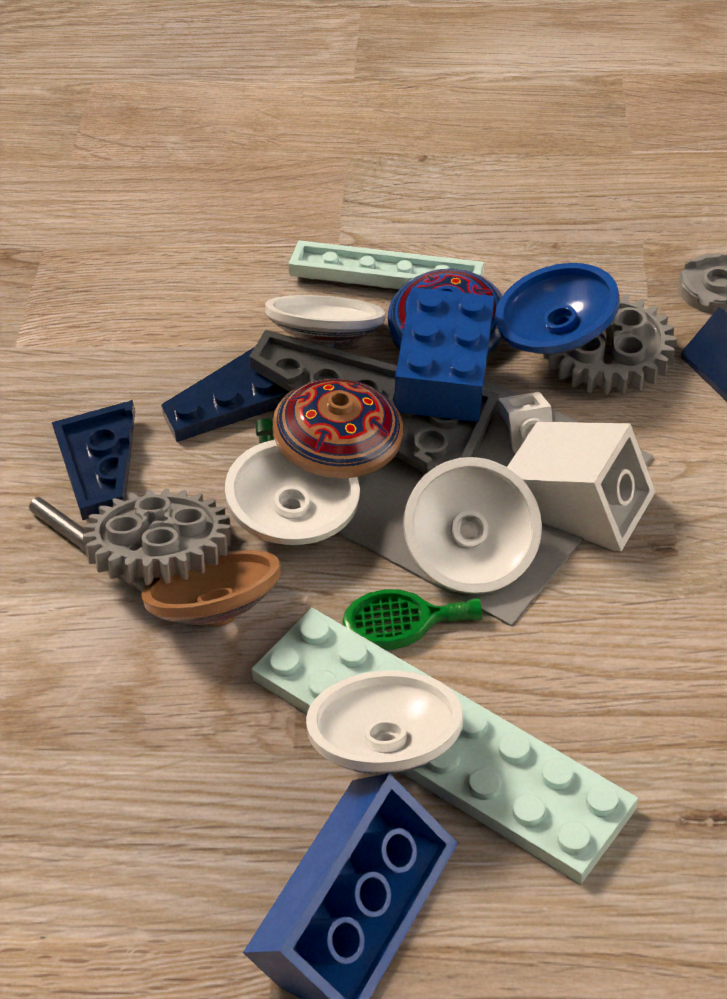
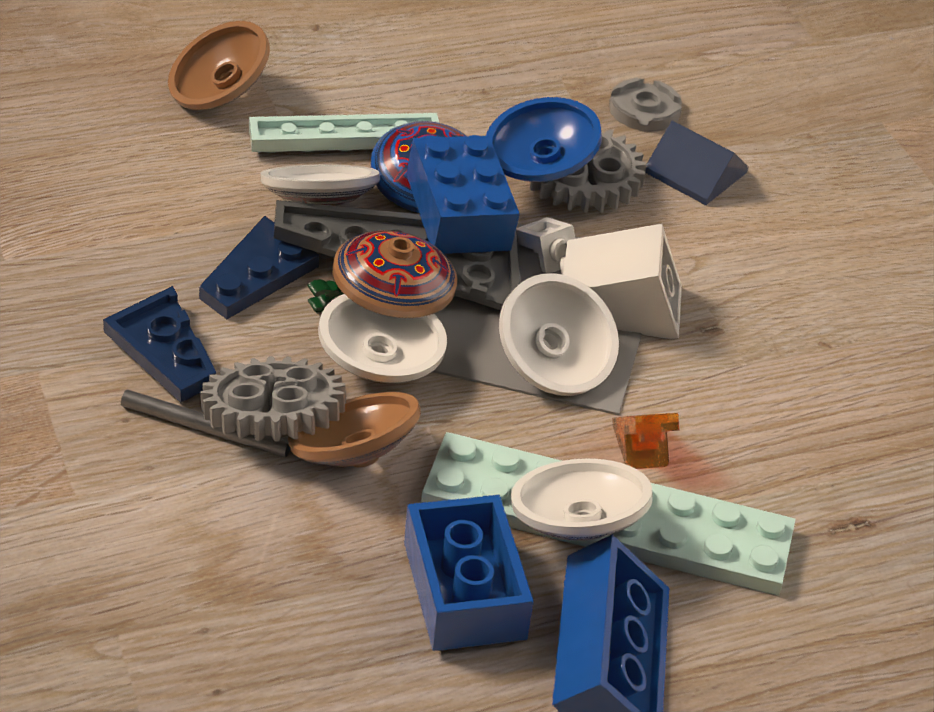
camera: 30 degrees left, 5 degrees down
green piece [342,589,482,650] -> none
none -> medium nougat dish [168,21,270,110]
none -> blue brick [404,495,534,651]
none -> clear orange slope [612,413,680,469]

